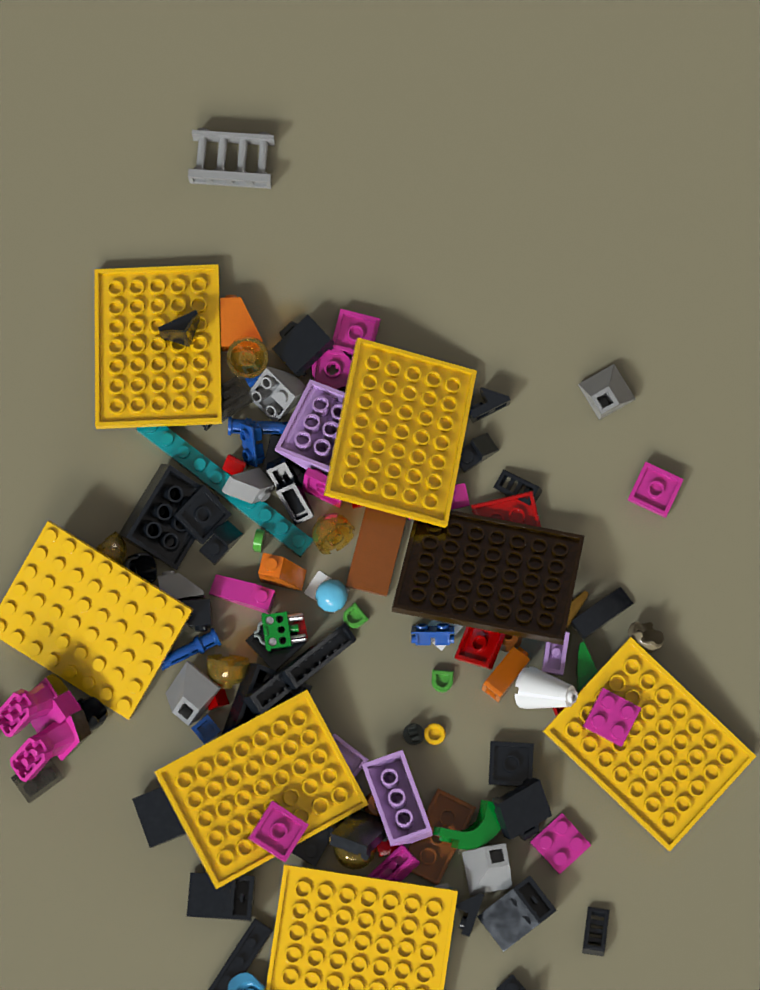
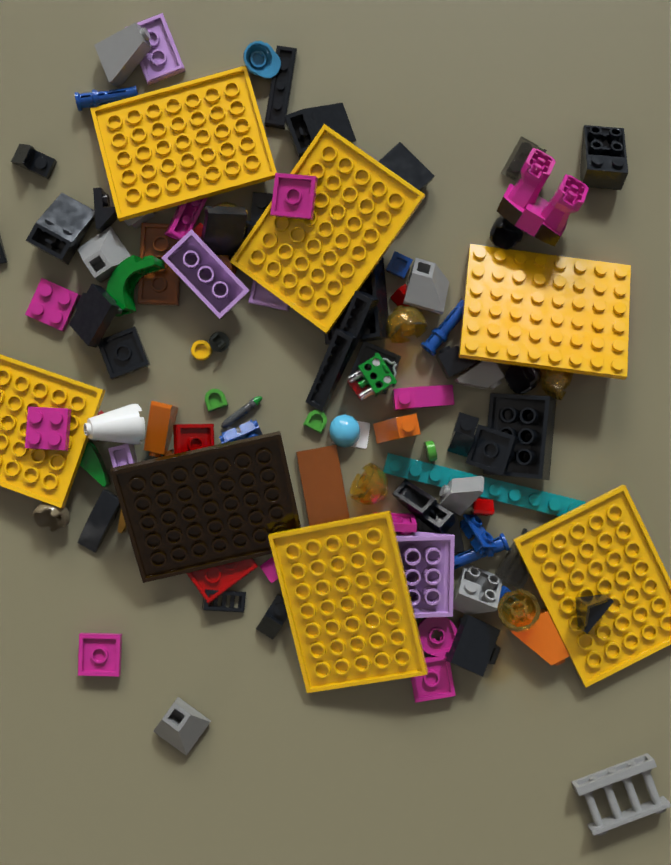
camera: 150 degrees right, 10 degrees up
black slope [469,387,511,423] -> none
none -> dark grey piece [221,396,262,428]

